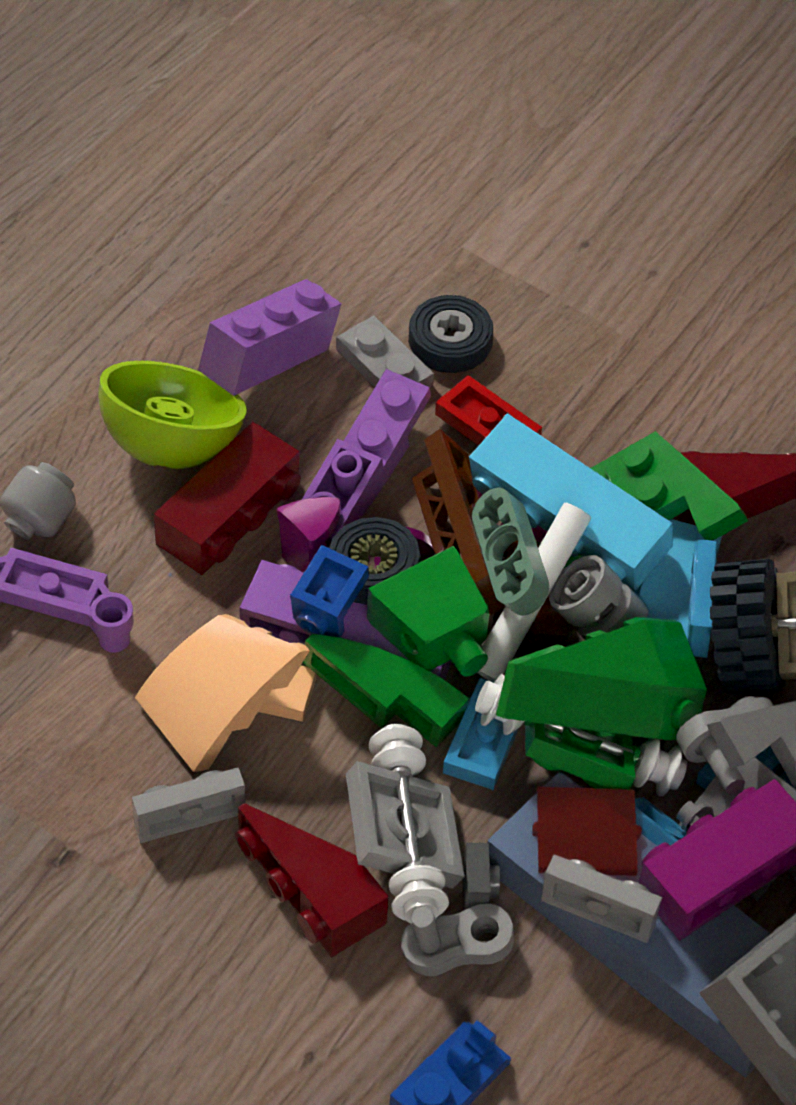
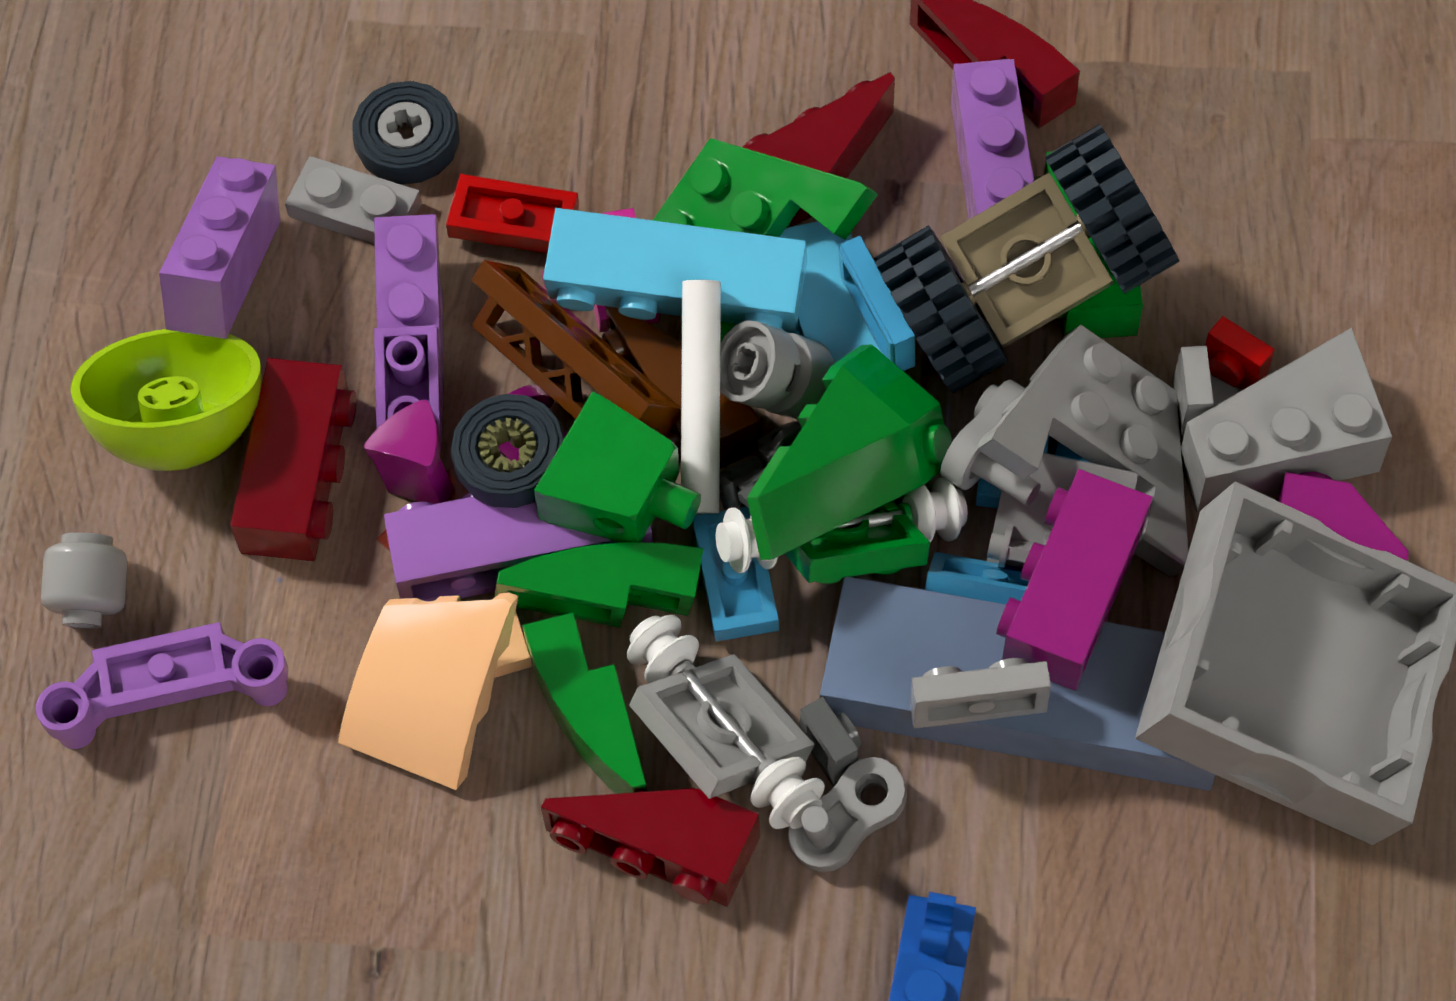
camera: 25 degrees left, 10 degrees up
light grey plate [132,768,245,843] -> none
blue bracket [290,545,369,638] -> none
sand green beam [472,487,549,616] -> none
clear red piece [532,787,642,876] -> none
none -> green slope [522,613,647,794]

